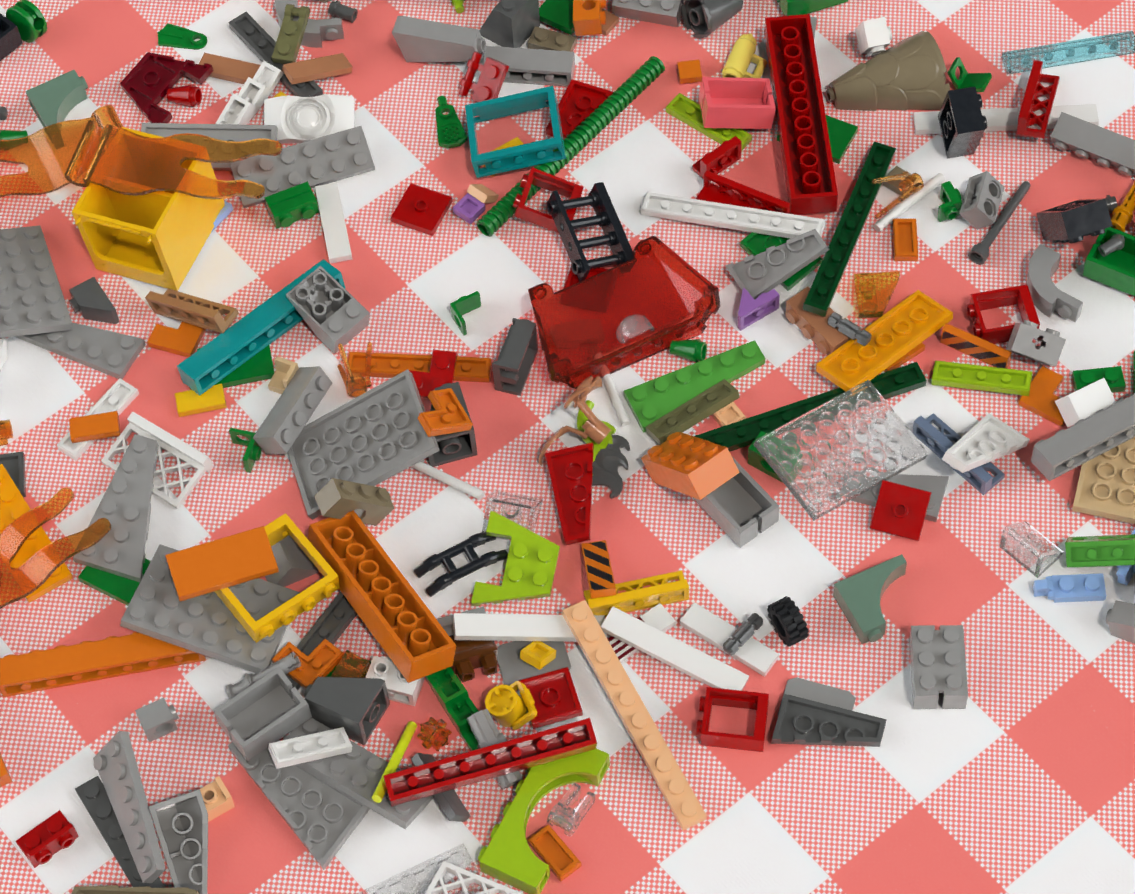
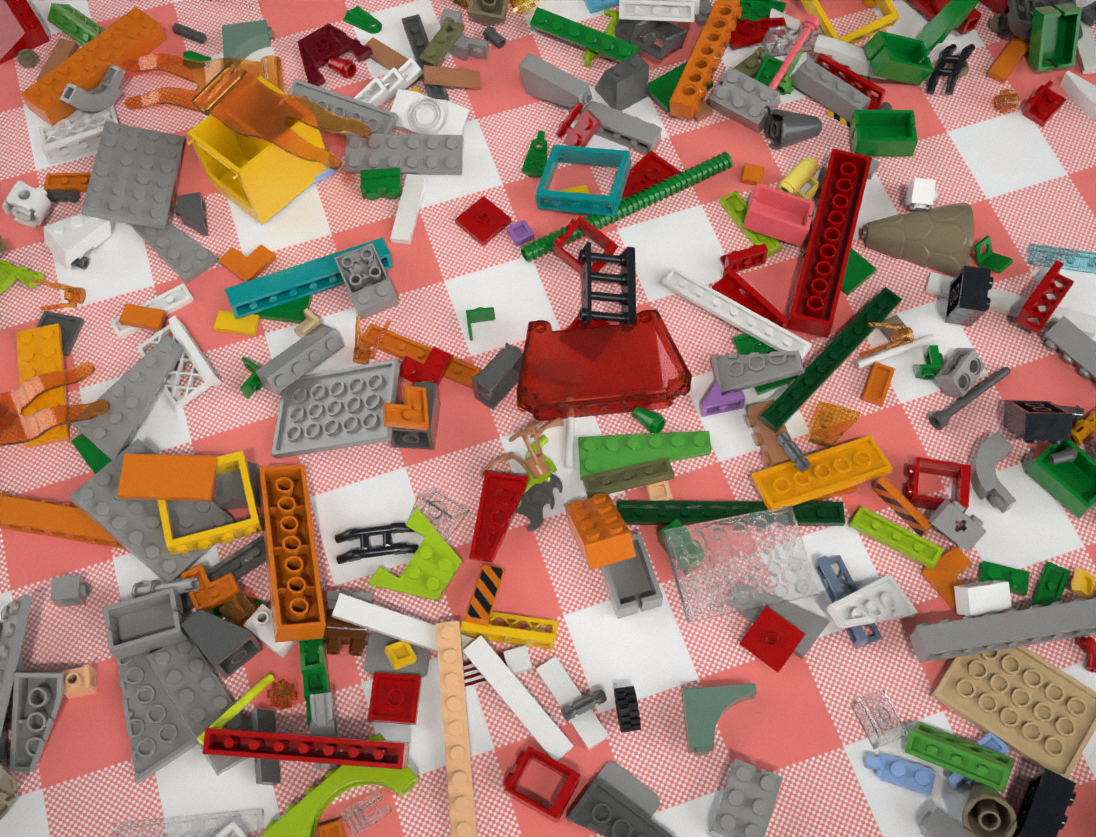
camera: 20 degrees right, 5 degrees up
medium nougat fence [145,289,239,334] -> none
white tile [268,727,352,769] -> none
dark tan arch [314,478,394,526] -> none
white bar [410,461,485,500] -> none
light nougat tile [467,184,499,203] -> none
yellow piece [485,681,537,730] -> none
dark tan plate [527,26,577,52] -> none
clear hair [616,314,655,344] -> none

